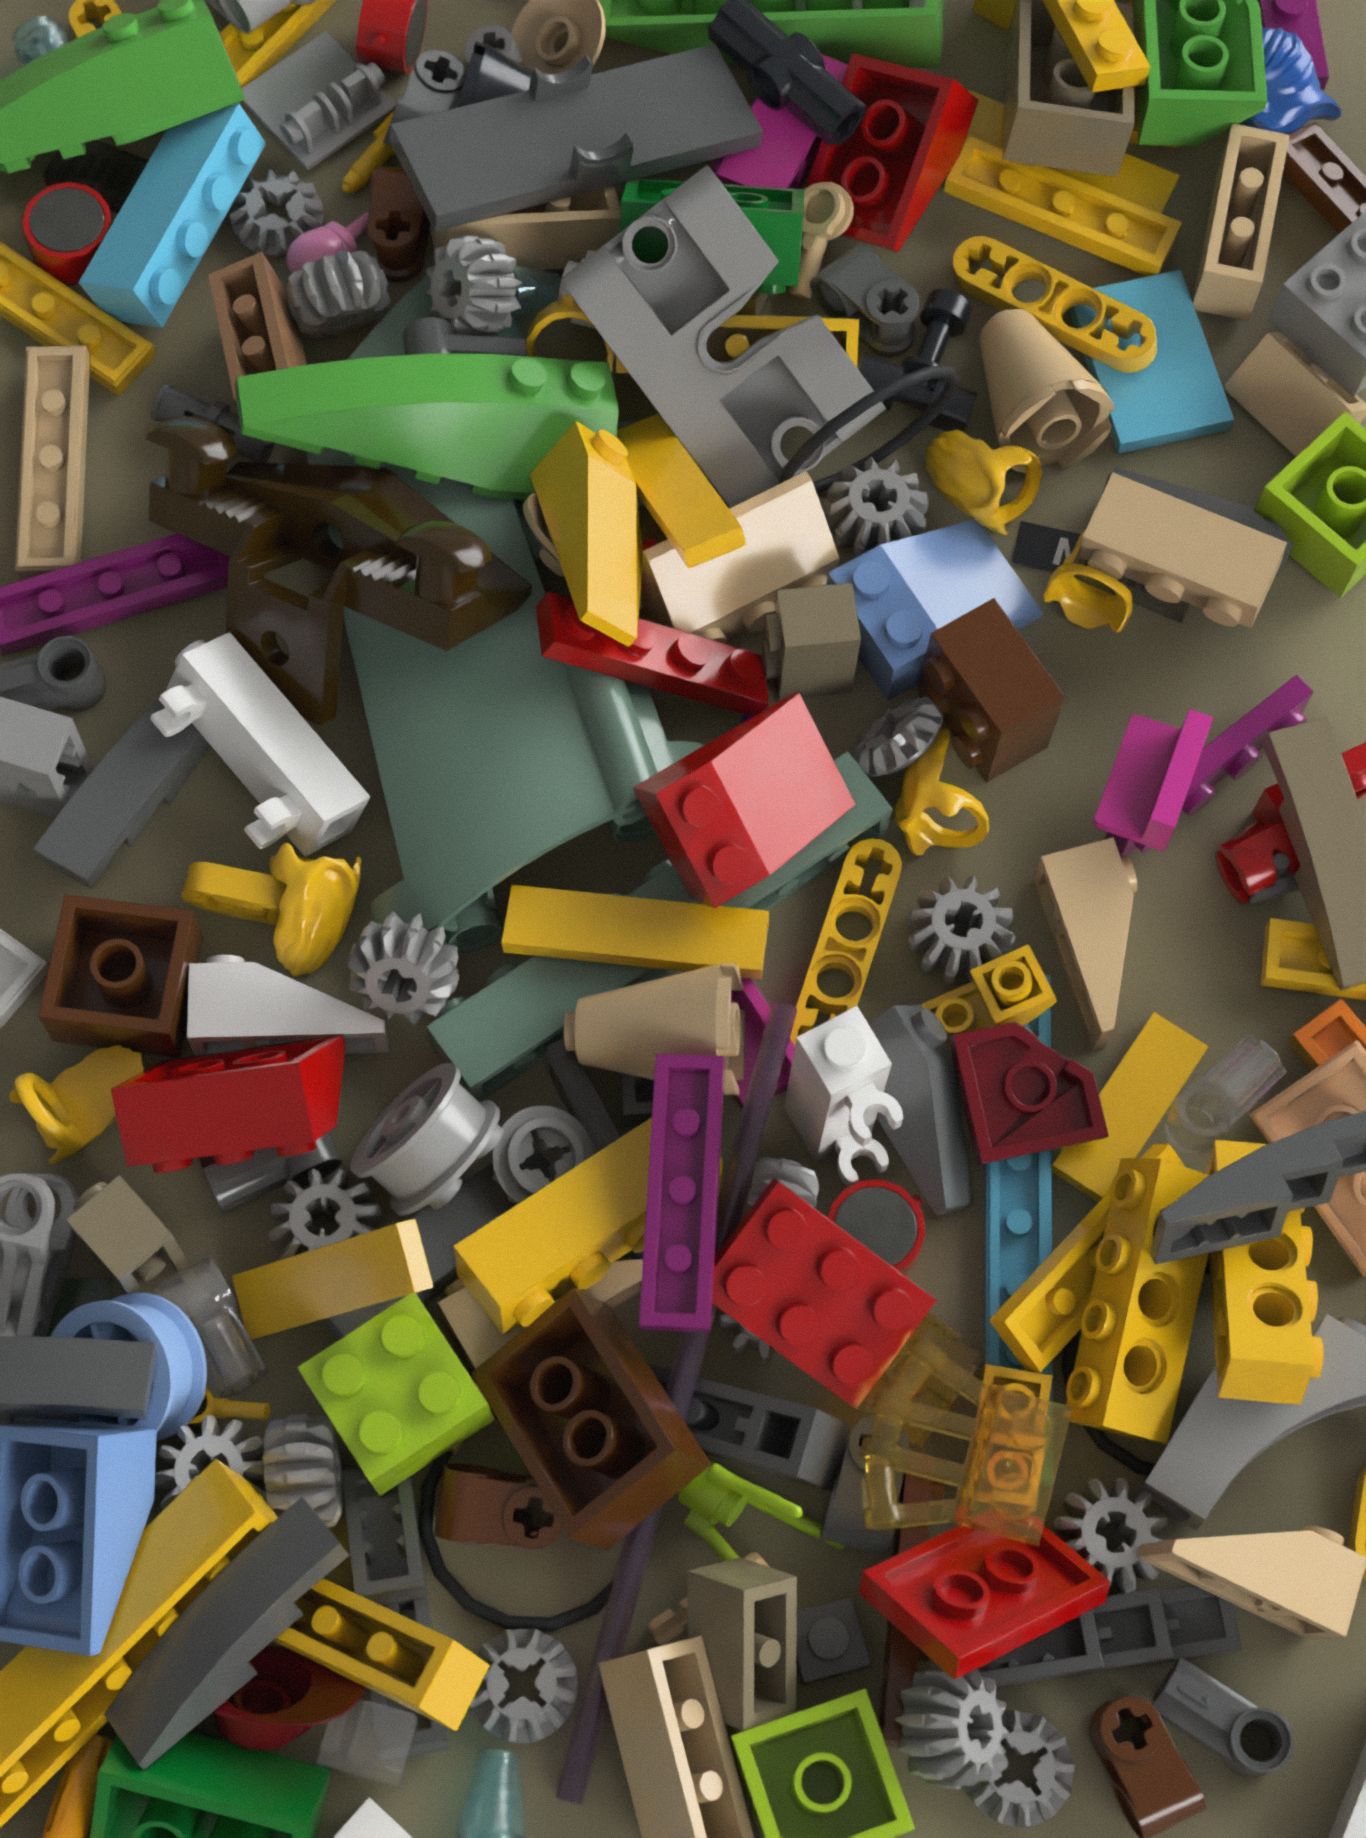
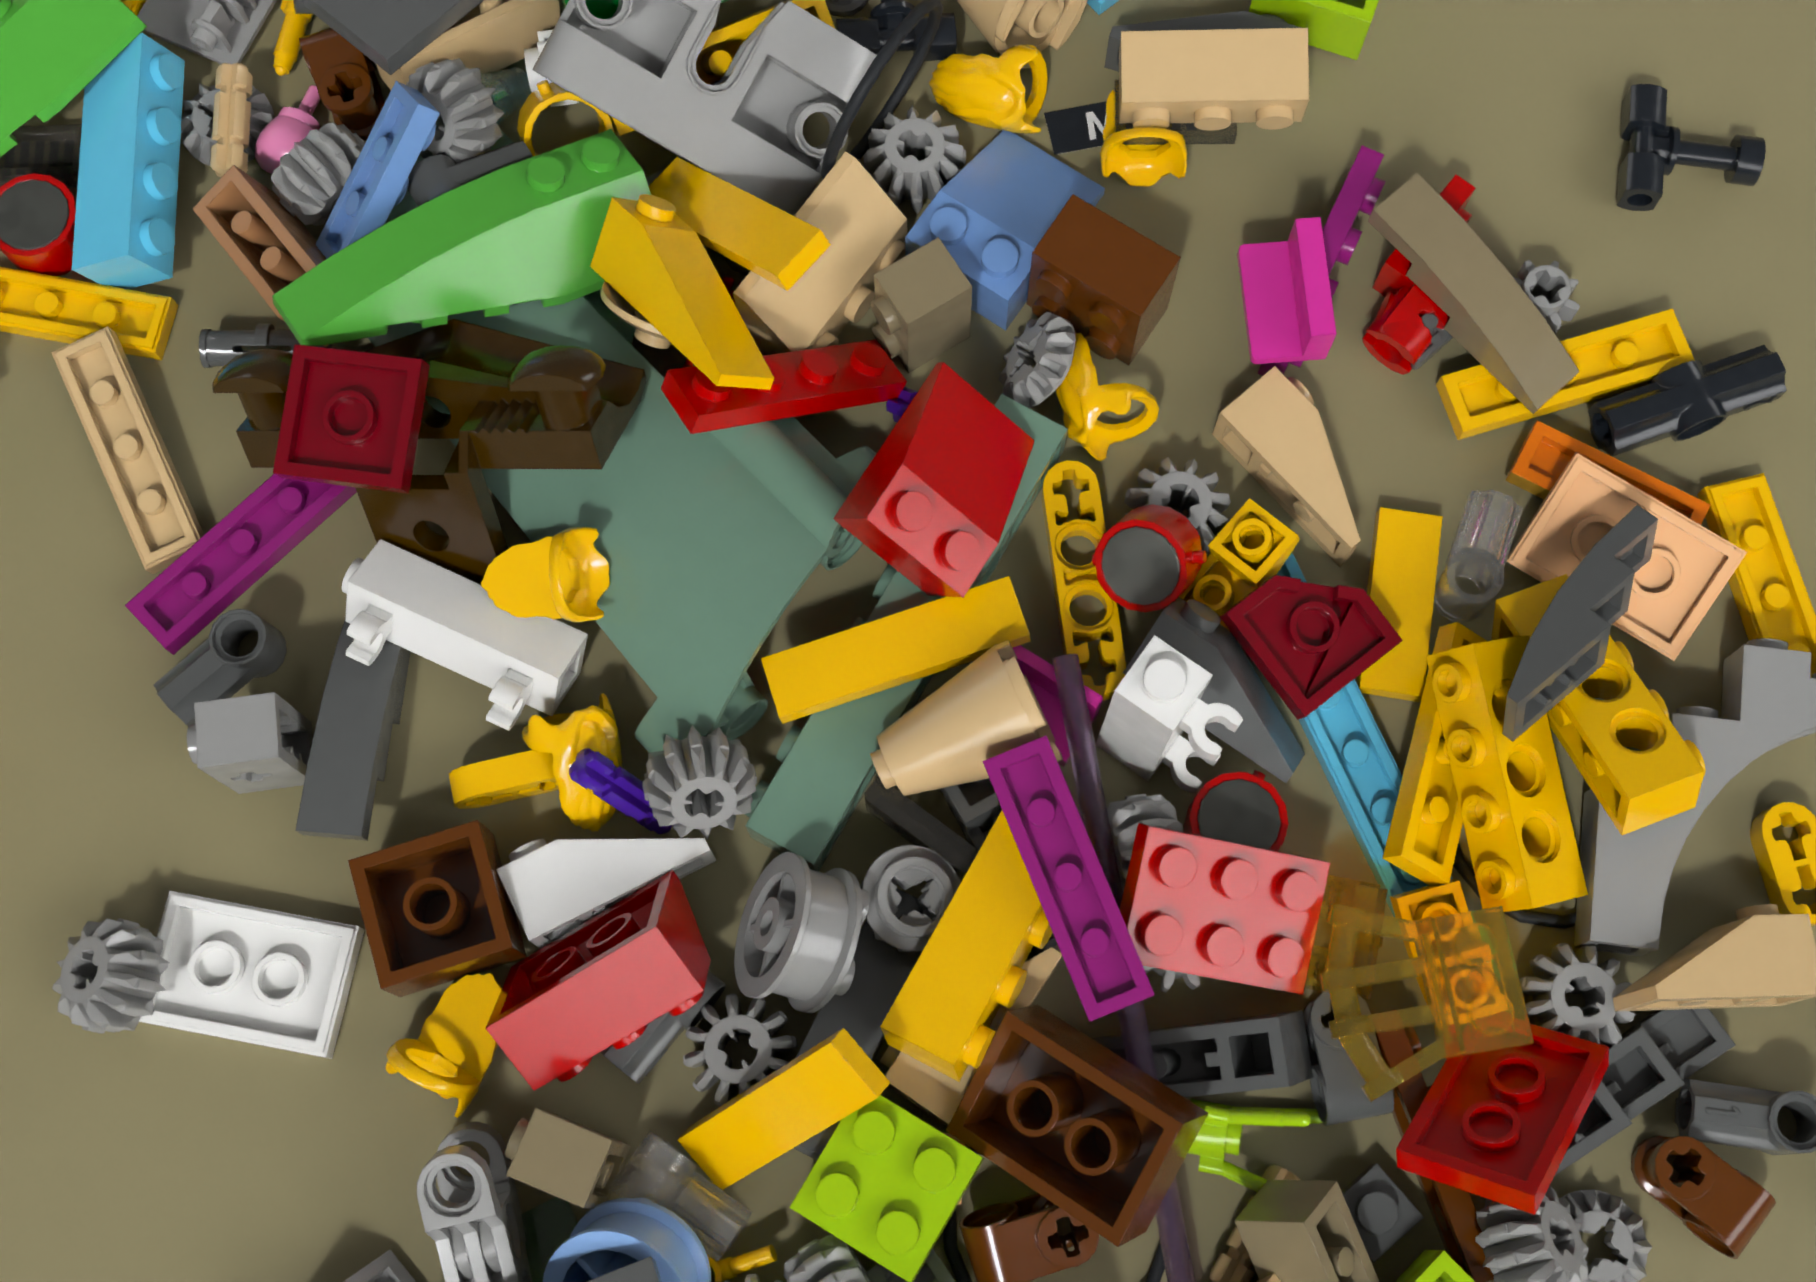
camera: 20 degrees left, 5 degrees up
none -> tan axle [210,62,253,178]
none -> dark red plate [273,344,430,494]
none -> medium blue plate [316,81,440,259]
none -> yellow piece [481,527,610,622]
none -> dark purple axle [569,748,672,834]
none -> piece [1092,504,1207,613]

